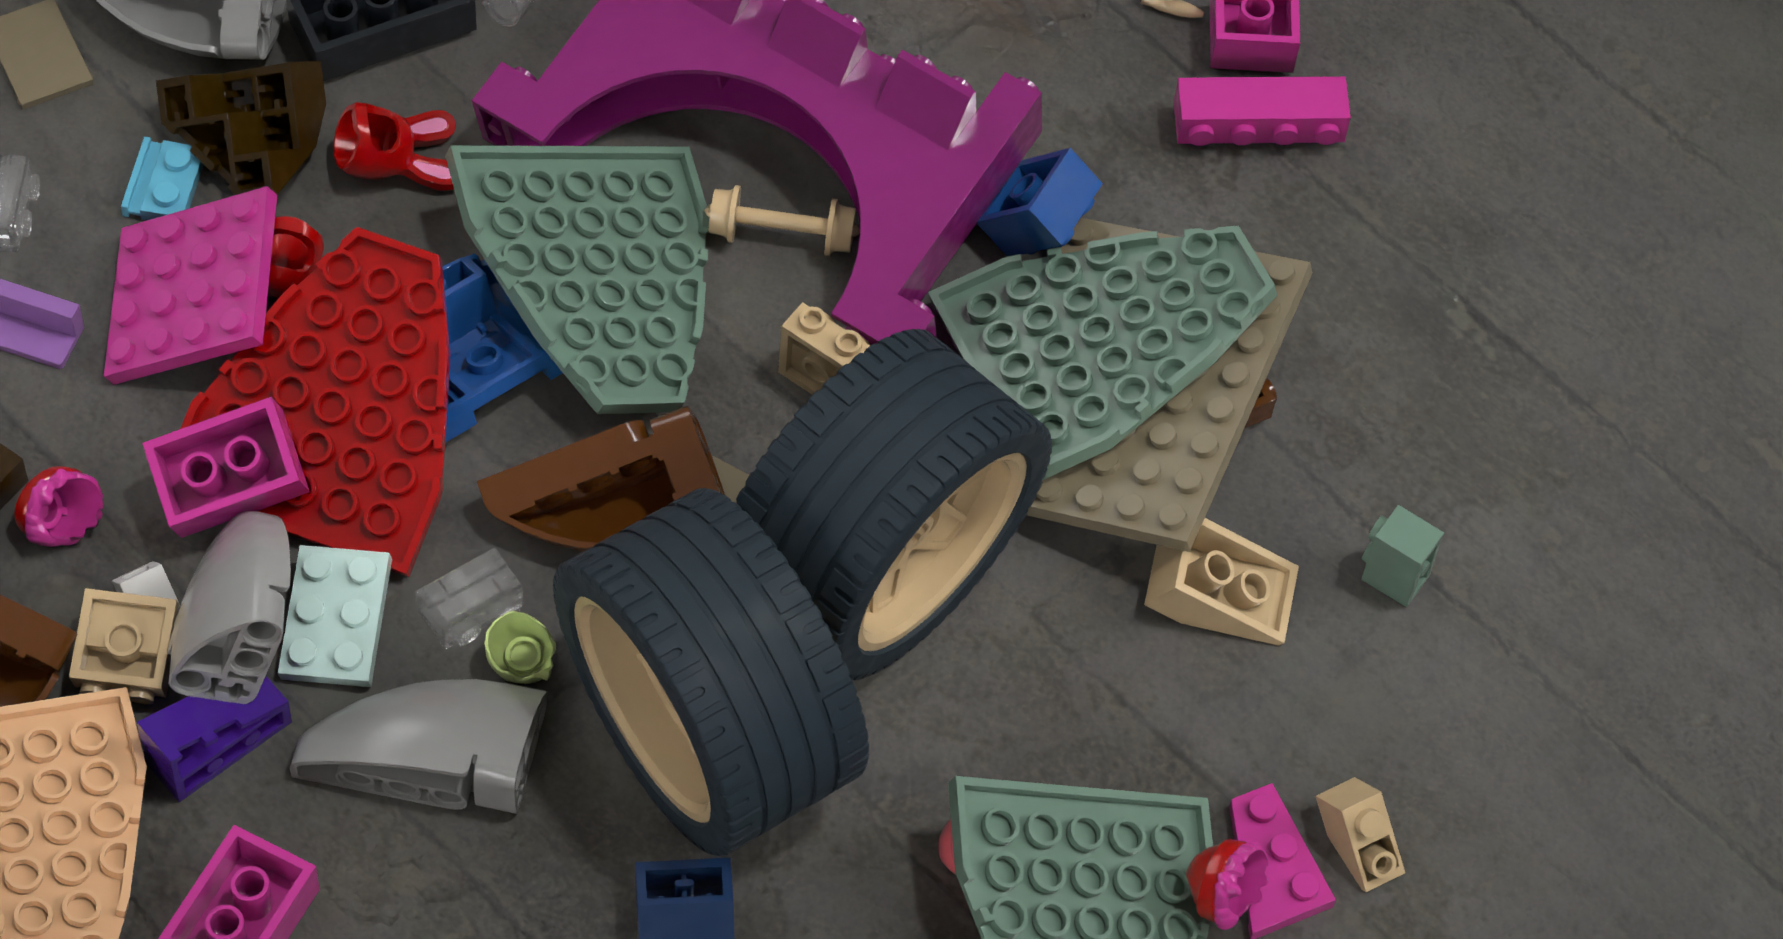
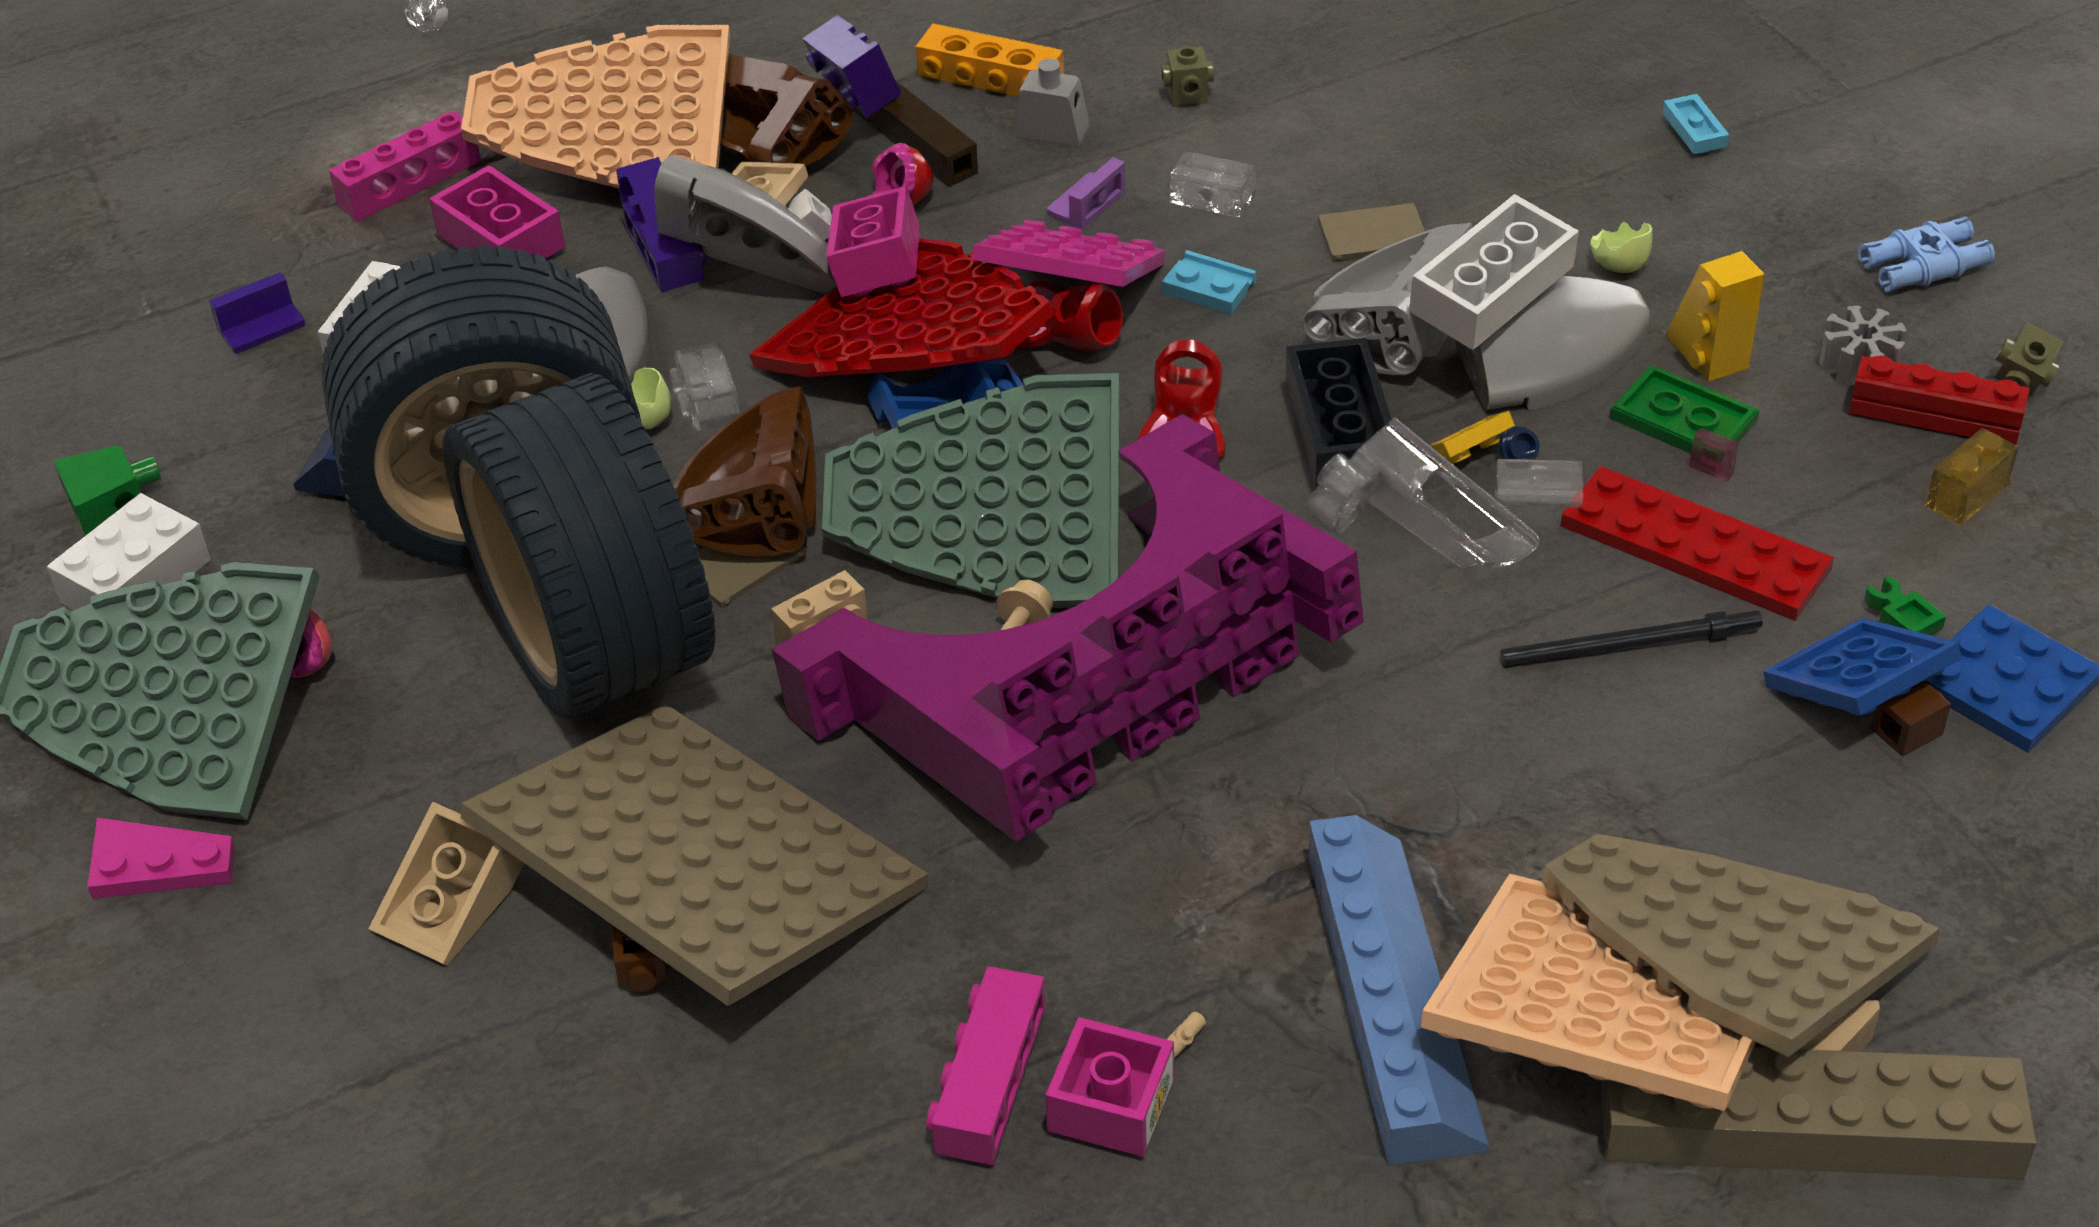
camera: 115 degrees right, 15 degrees down
dark brown brick [156,61,326,195] -> none
light aqua plate [278,545,392,687] -> none
sand green wing [928,226,1277,480] -> none
blue brick [977,148,1103,256] -> none
hair [1186,839,1269,930] -> none
tan slope [1315,777,1405,892] -> none
sand green brick [1361,505,1444,608] -> none

